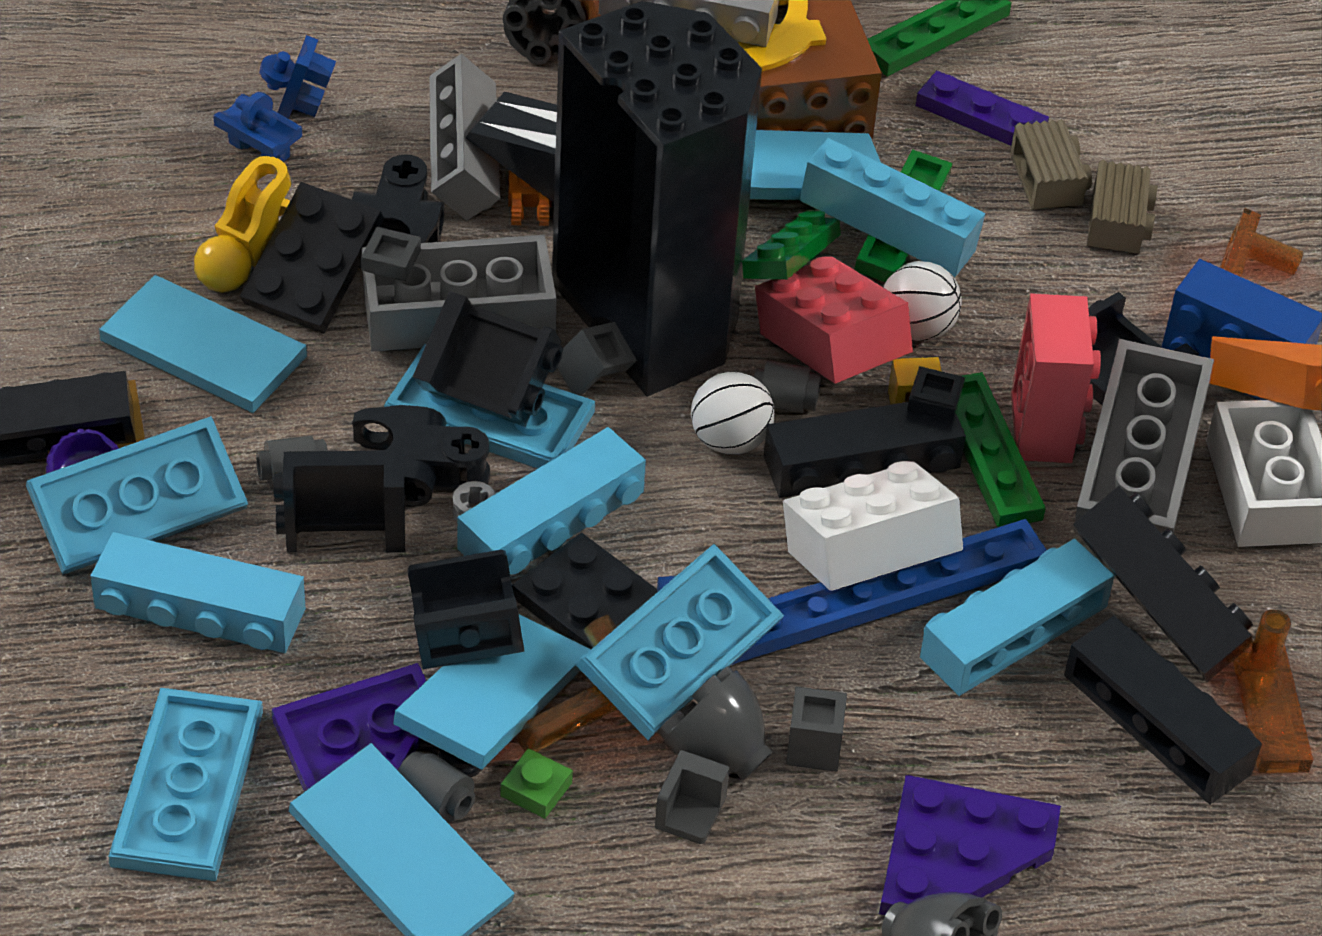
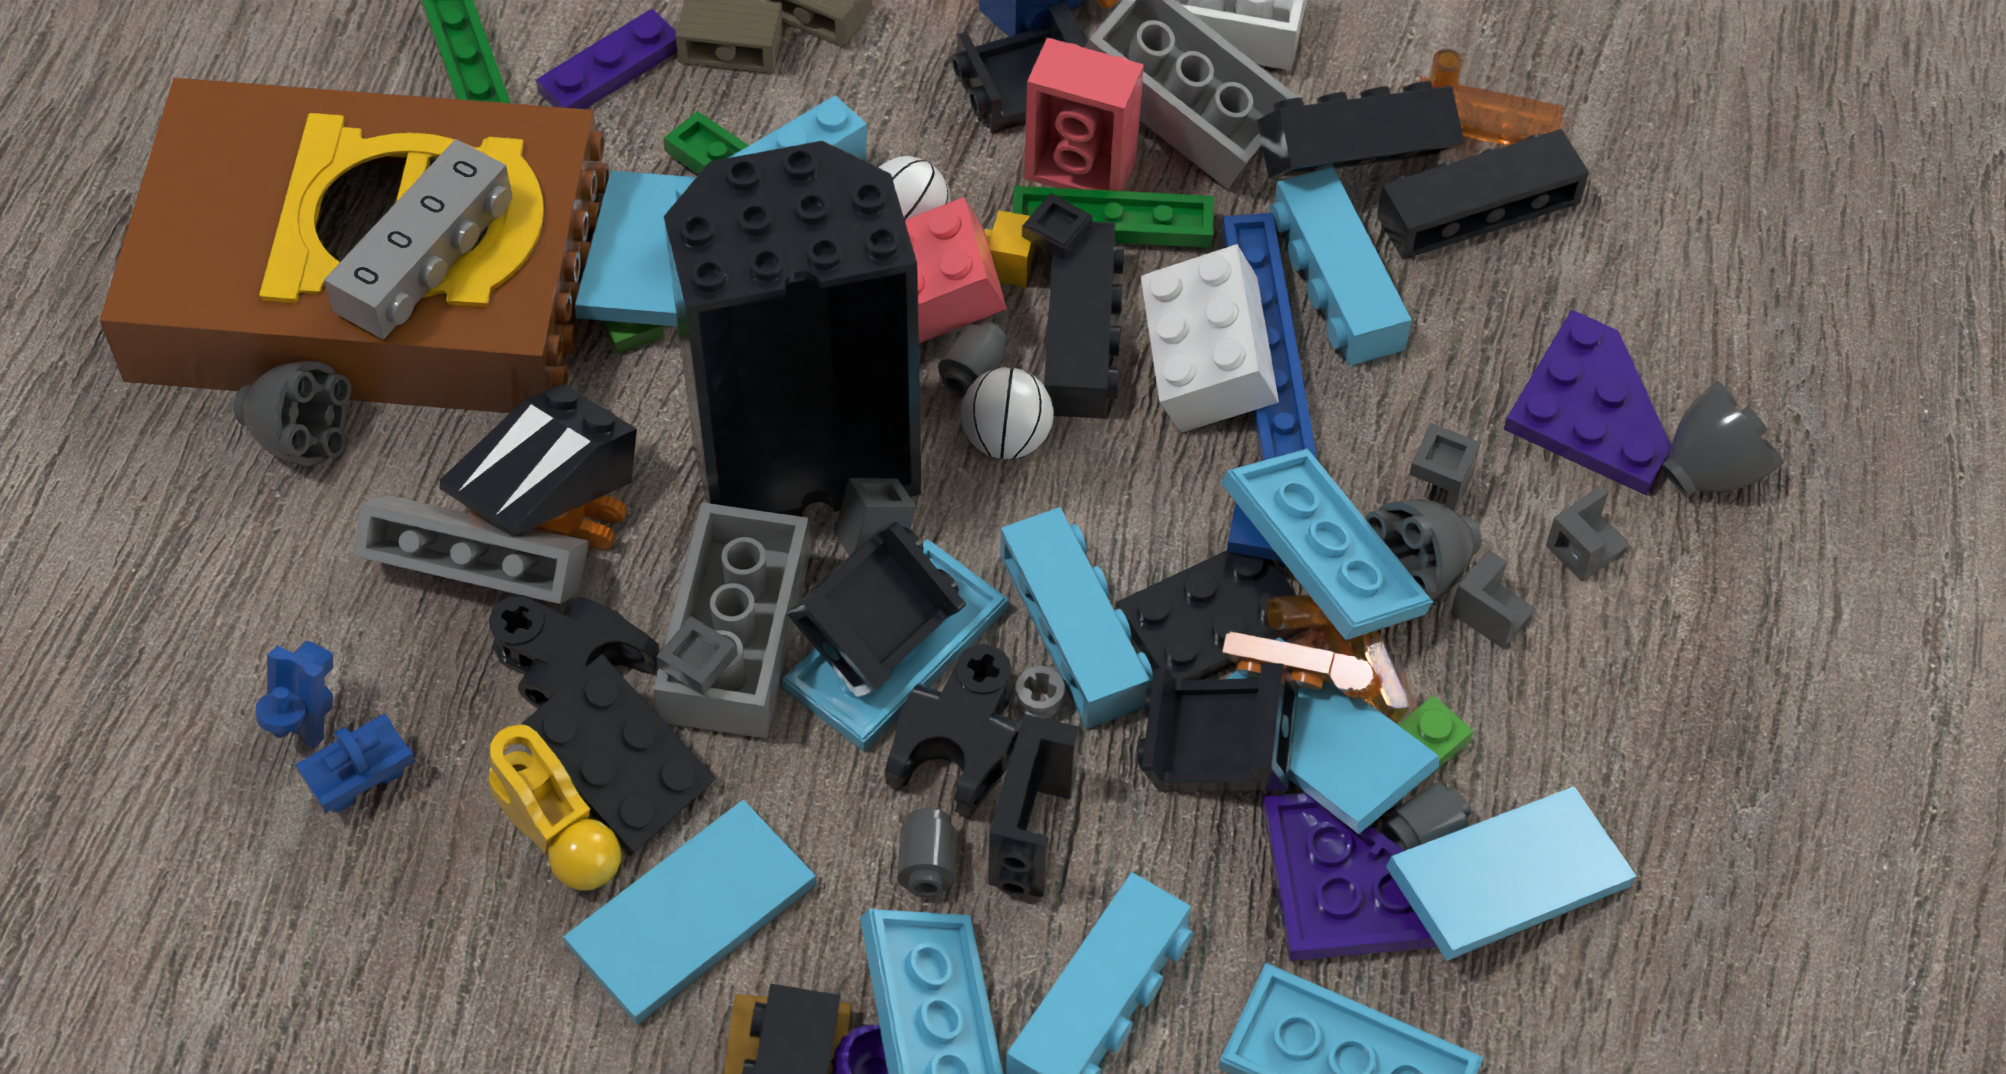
camera: 70 degrees left, 10 degrees up
none -> hinge [1222,631,1384,701]
none -> dark grey panel [1546,486,1628,582]

